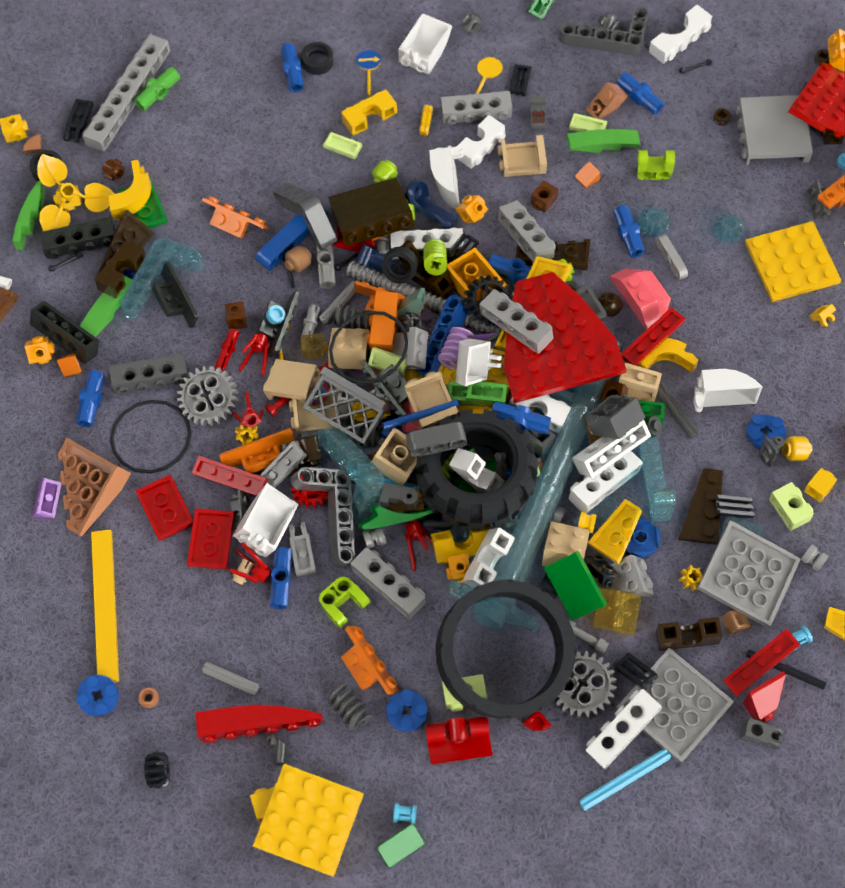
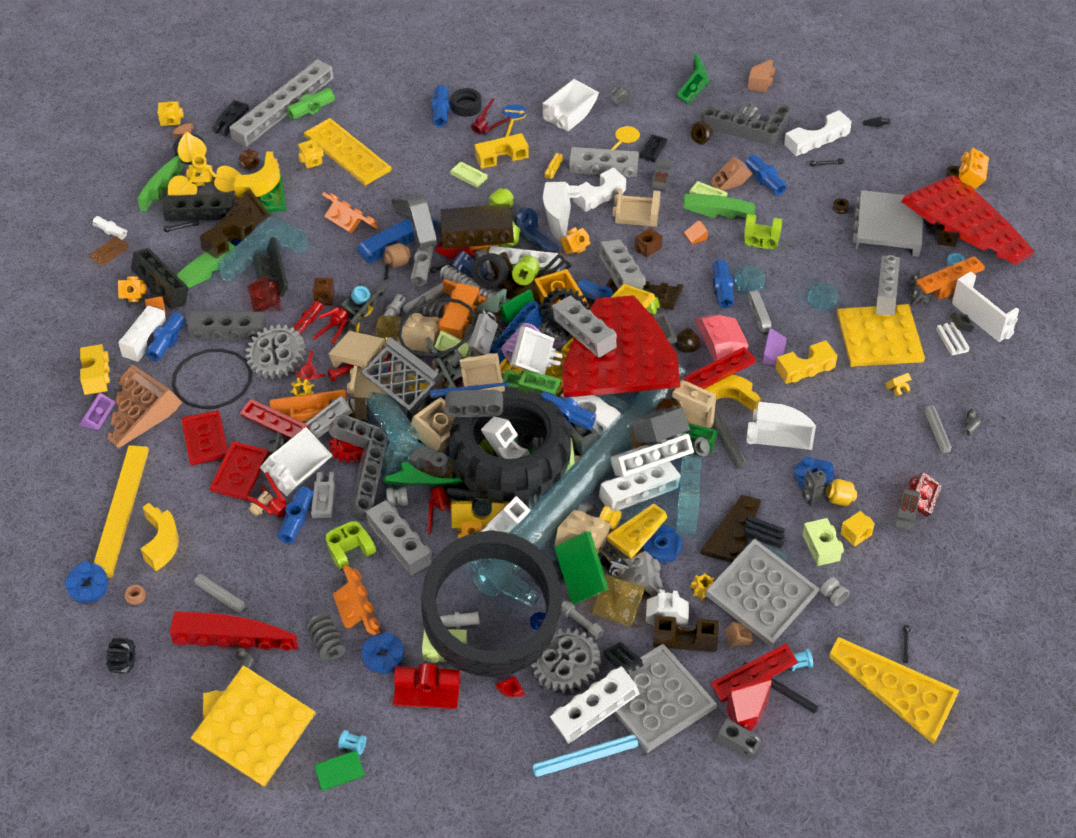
camera: 10 degrees right, 15 degrees down
none -> yellow arch [80,344,110,395]
none -> white arch [118,305,166,362]
none -> yellow arch [141,503,179,571]
none -> clear red bracket [247,276,281,312]
none -> yellow brick [298,139,324,169]
none -> yellow tile [304,118,392,186]
none -> white pin [440,611,479,629]
none -> dark red plant [471,98,511,135]
none -> green slope [501,289,534,325]
none -> clear blue plate [530,612,546,631]
none -> white hinge [646,590,689,626]
none -> dark brown brick [690,121,713,145]
none -> medium lavender slope [763,329,787,366]
none -> yellow arch [775,340,837,384]
none -> black bar [863,116,891,127]
none -> light grey brick [876,255,900,316]

